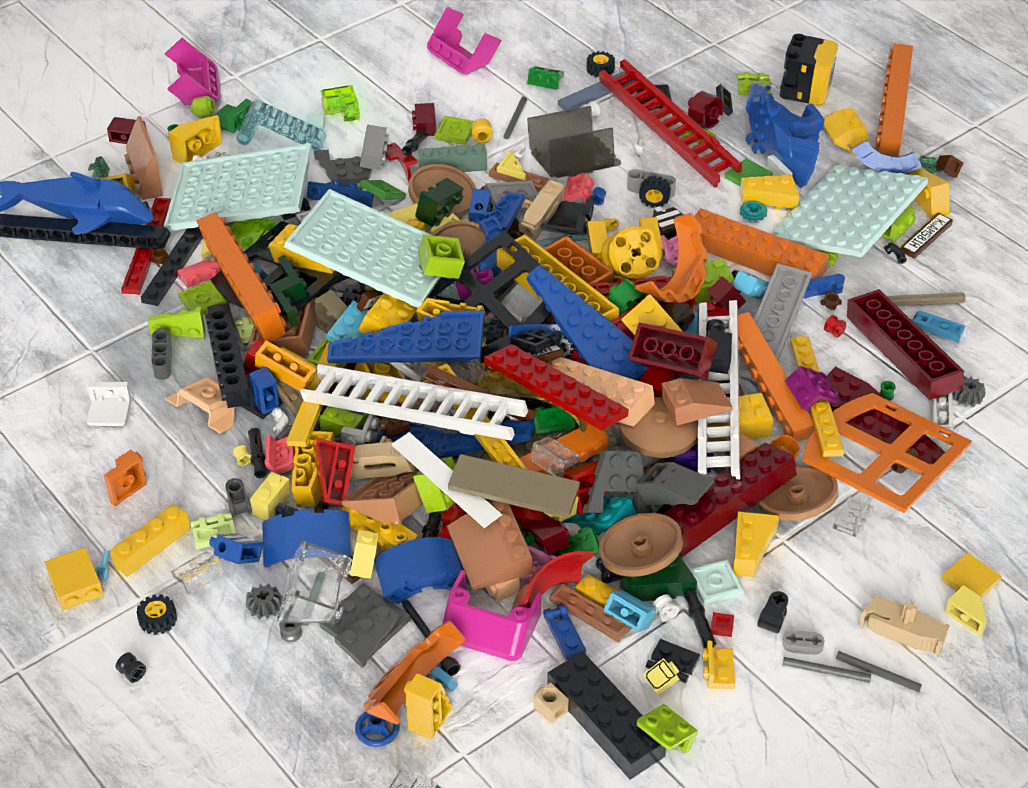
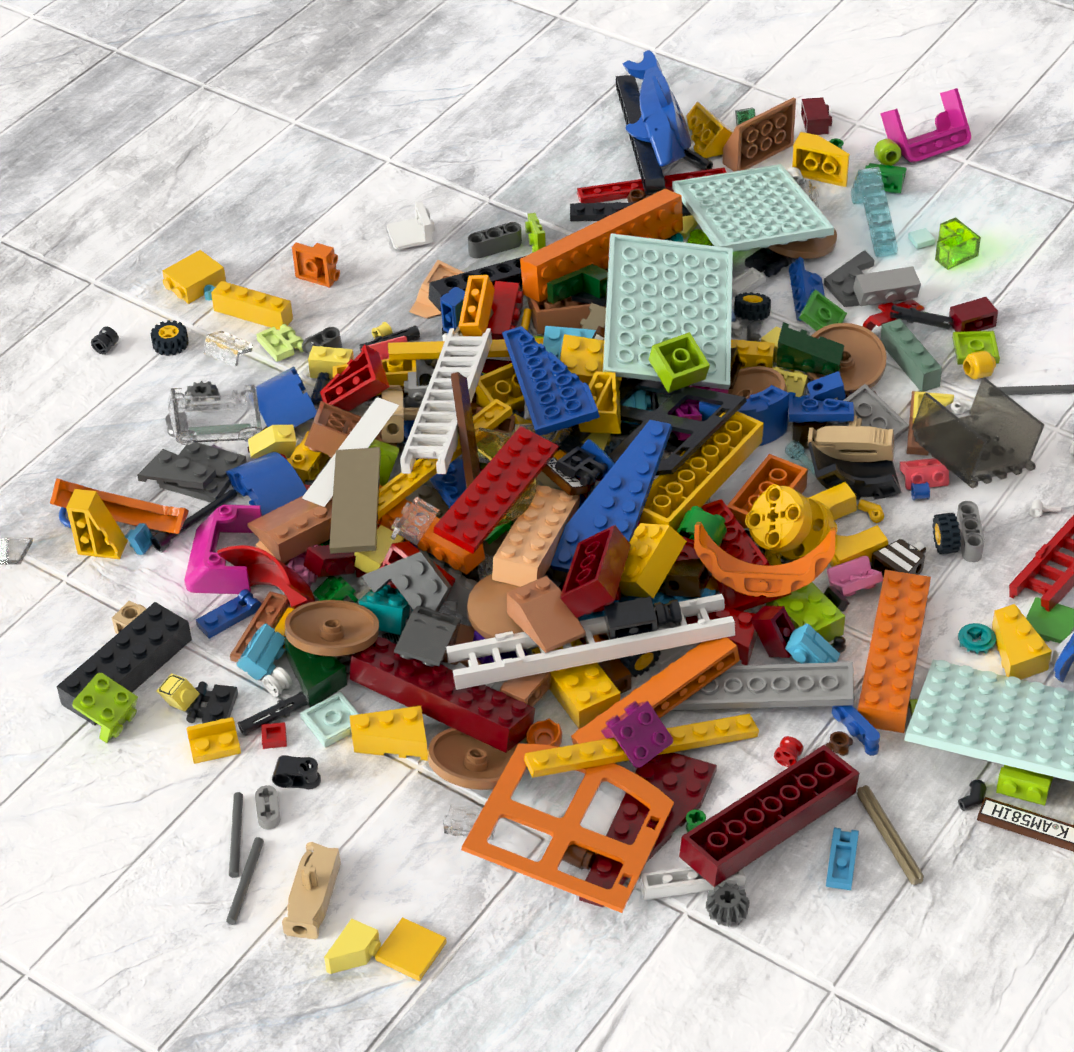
camera: 75 degrees right, 0 degrees up
blue torso [209,533,263,564] -> none

